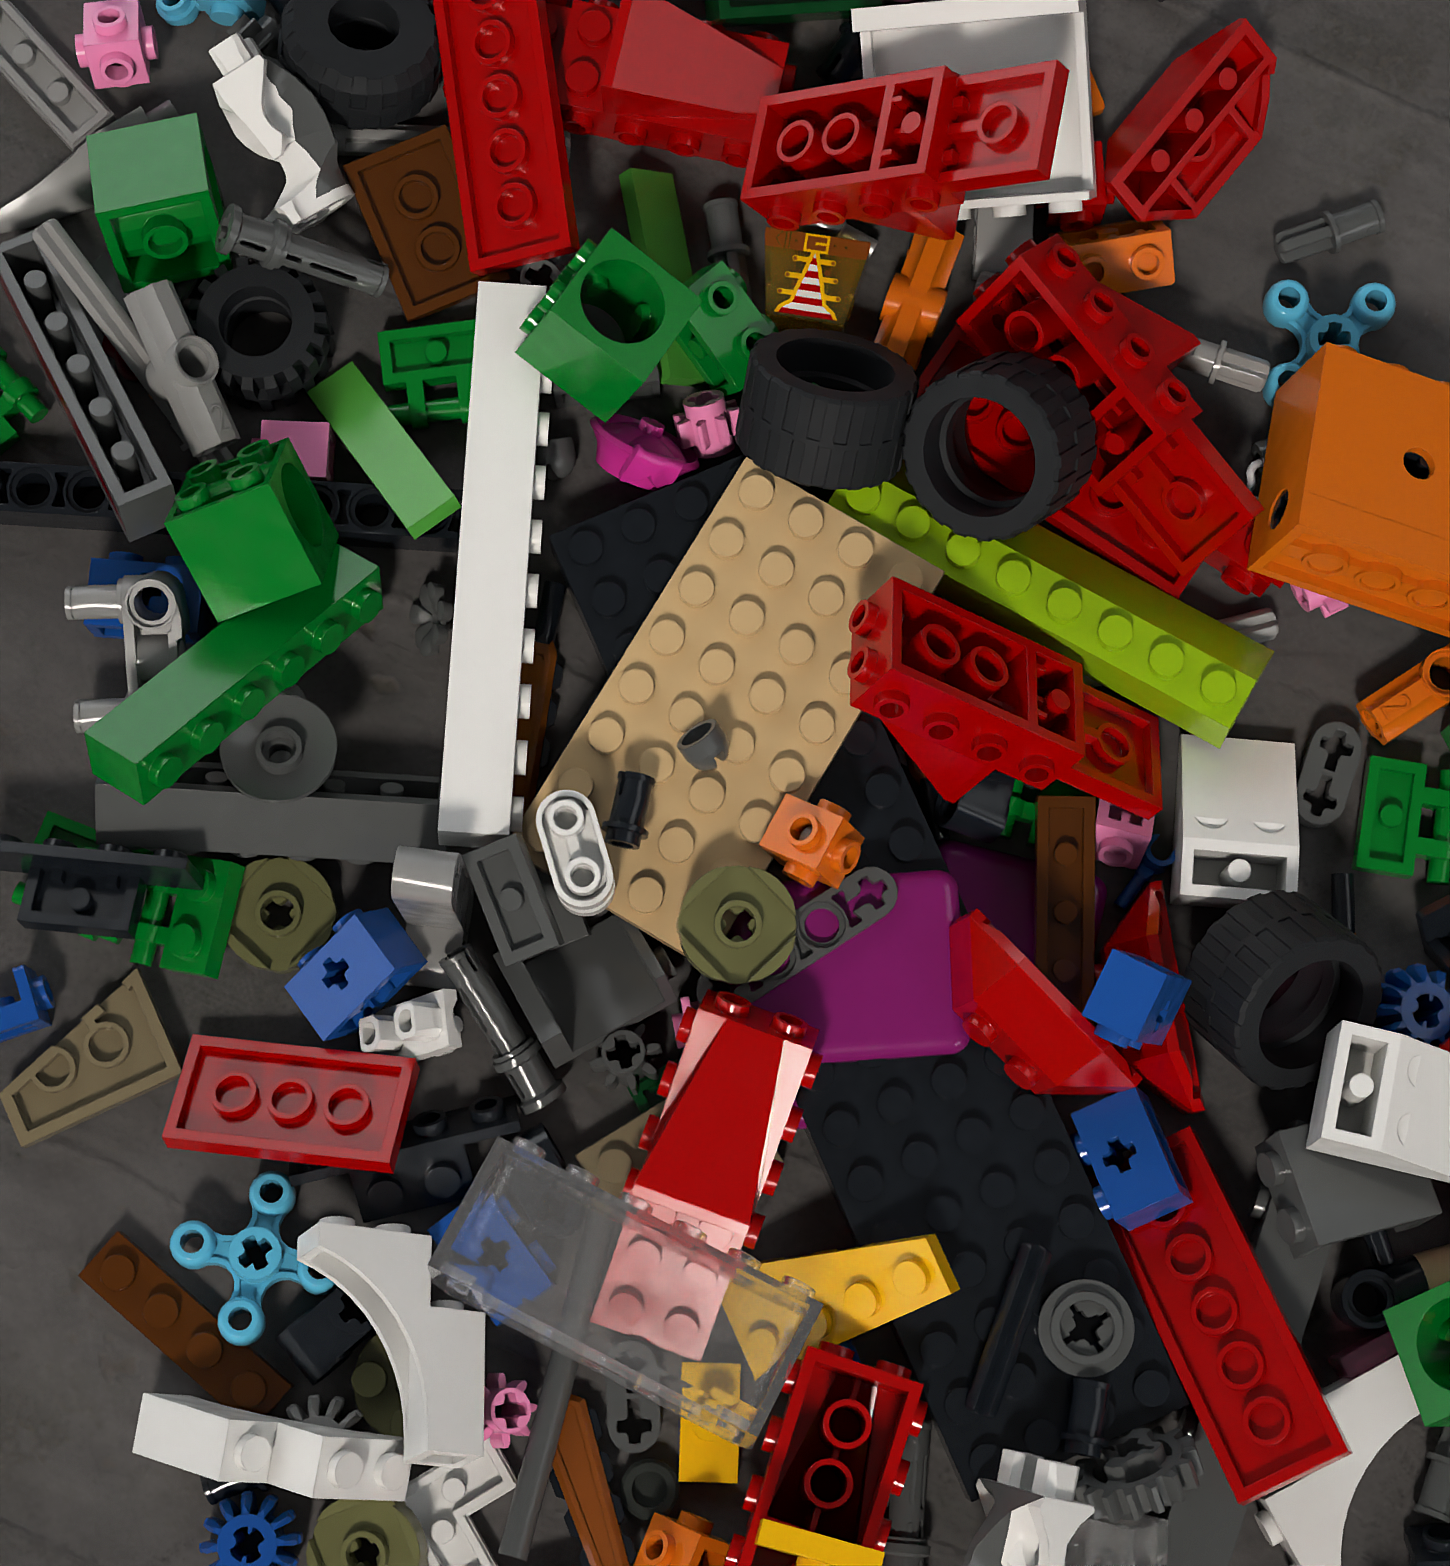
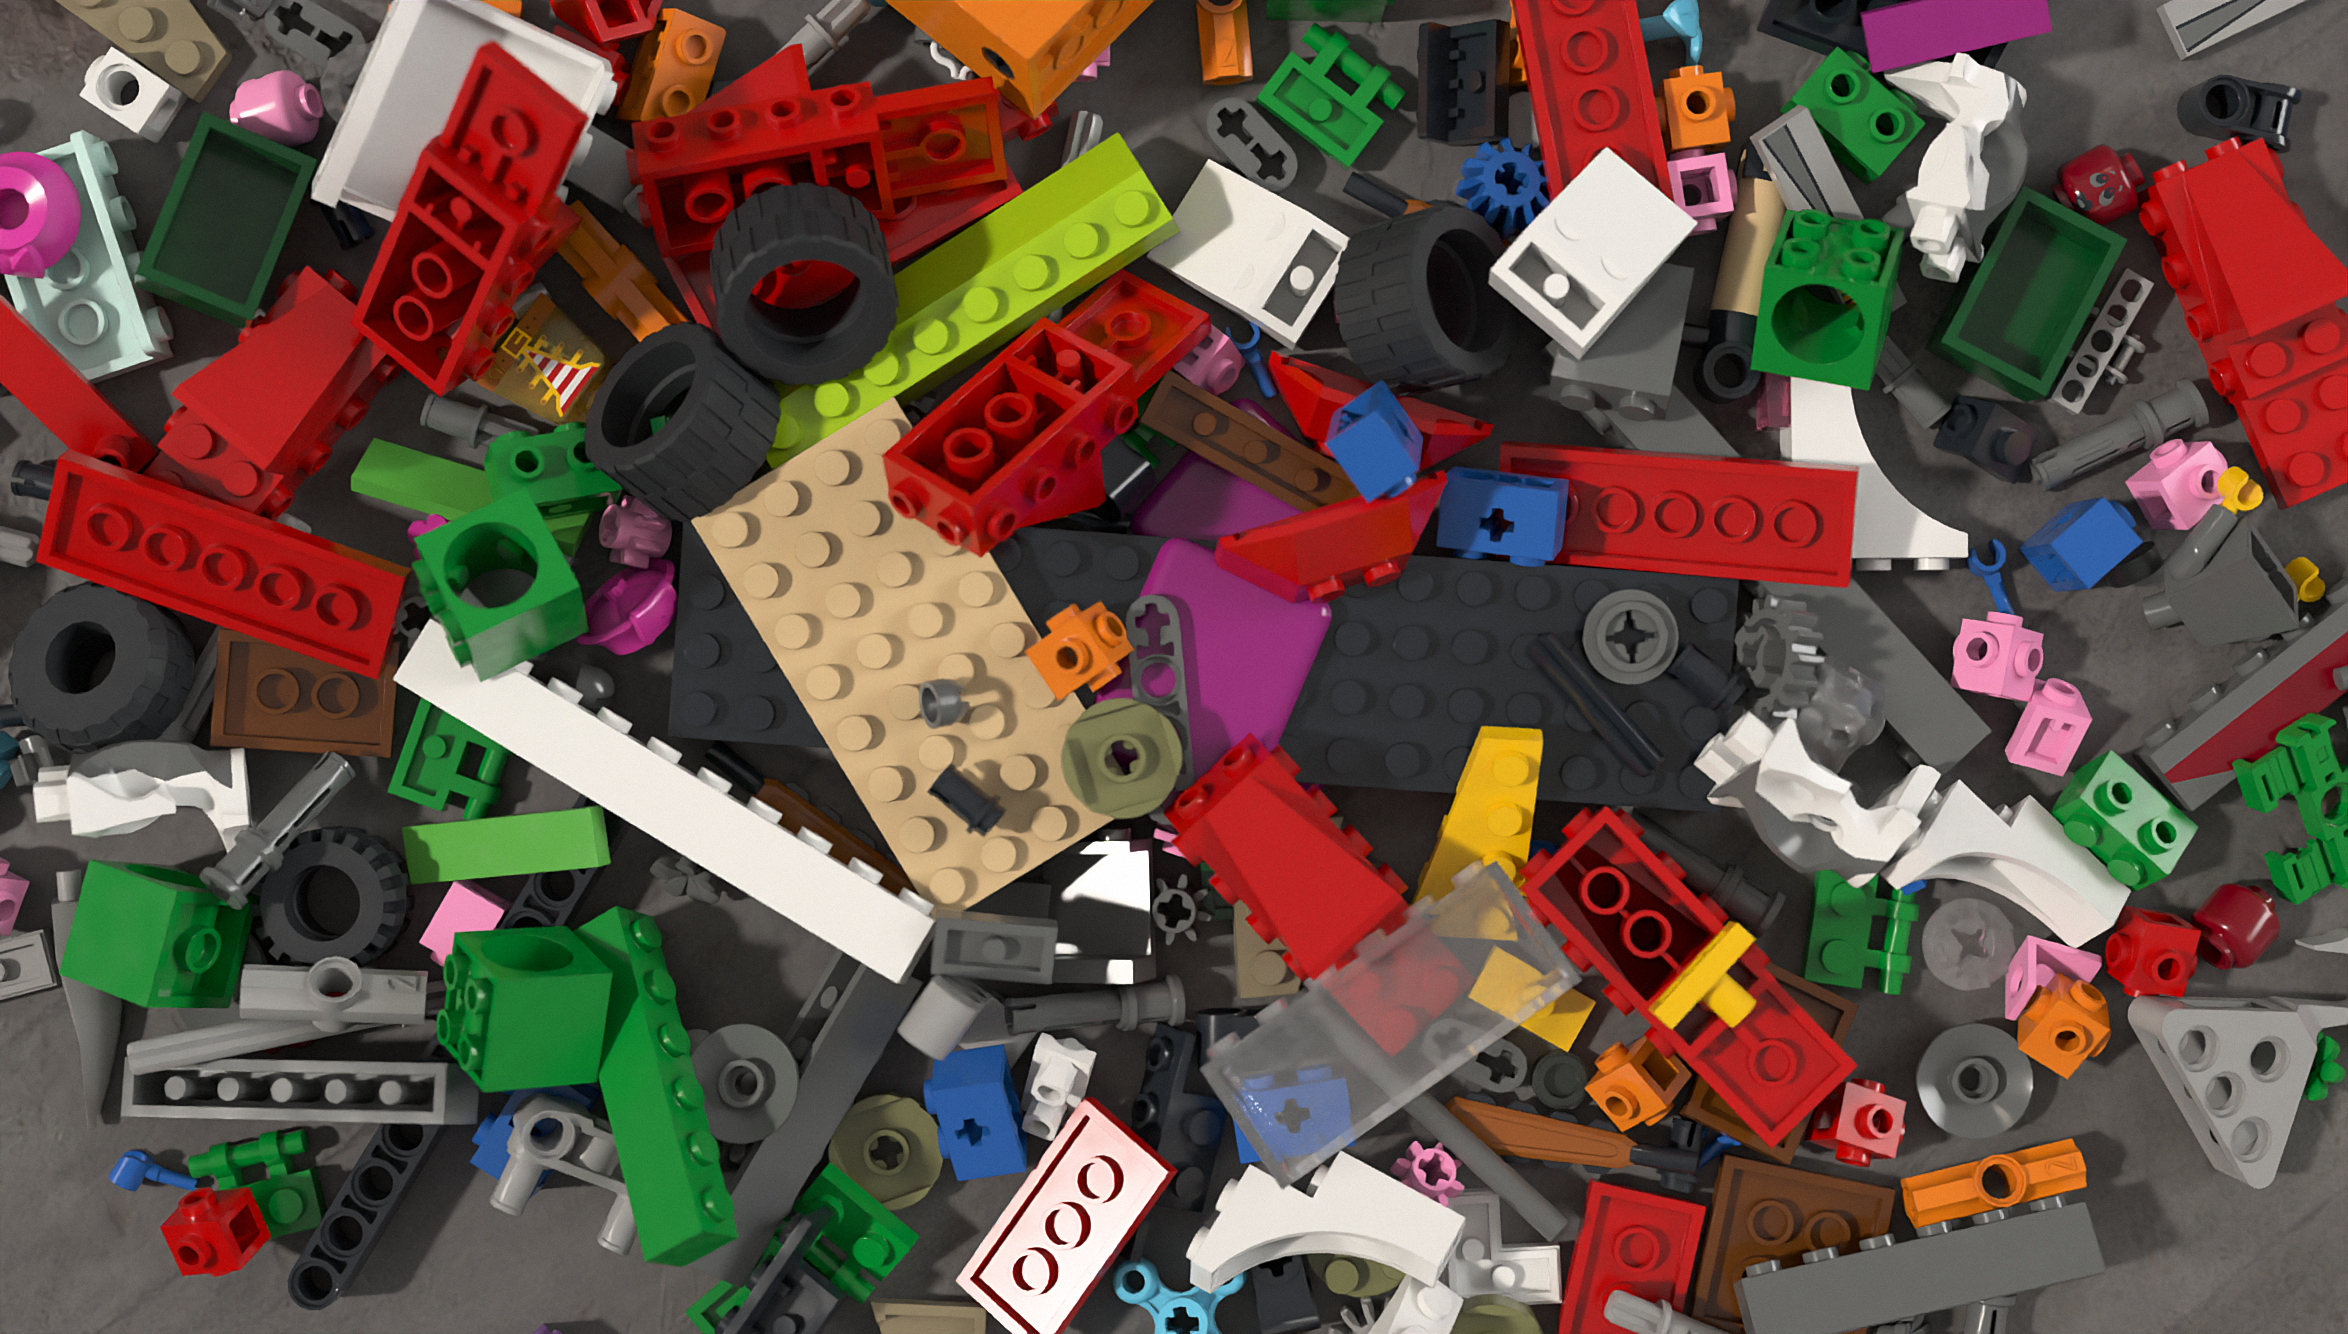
camera: 60 degrees left, 10 degrees up
white brick [536,790,616,916] -> none

